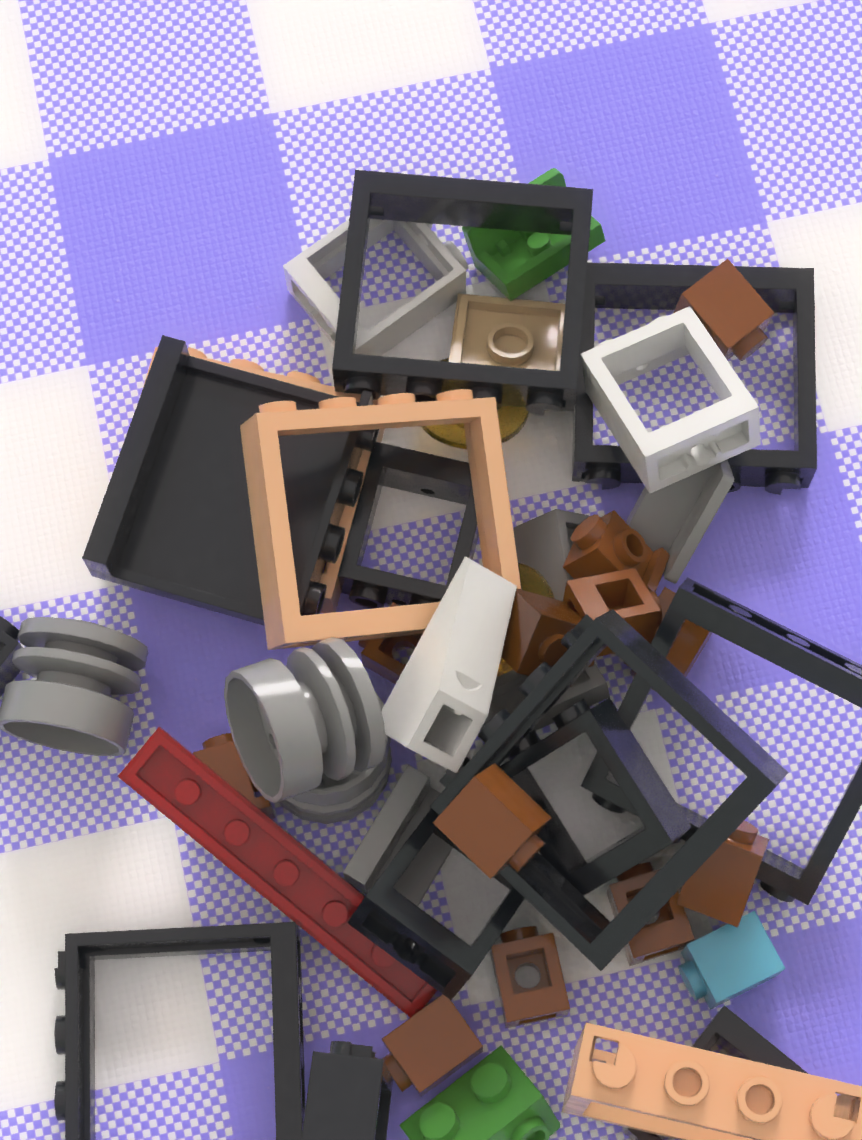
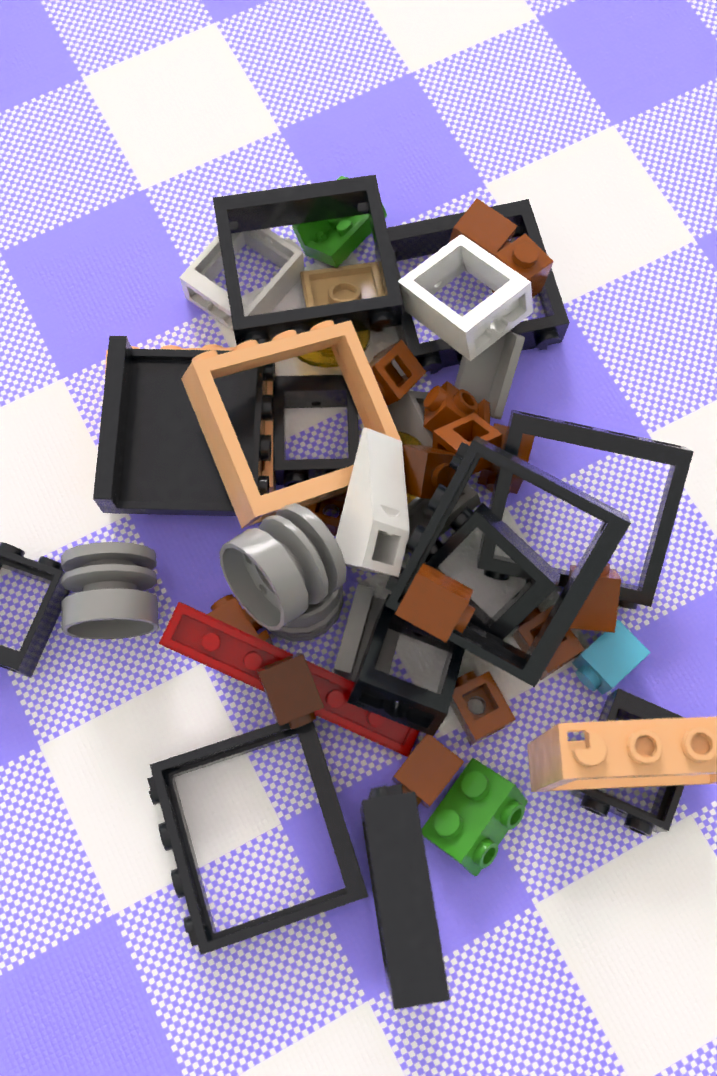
camera: 20 degrees left, 0 degrees up
none -> reddish brown brick [256,652,324,729]
none -> dark orange brick [369,339,426,406]
none -> dark orange brick [487,234,554,298]

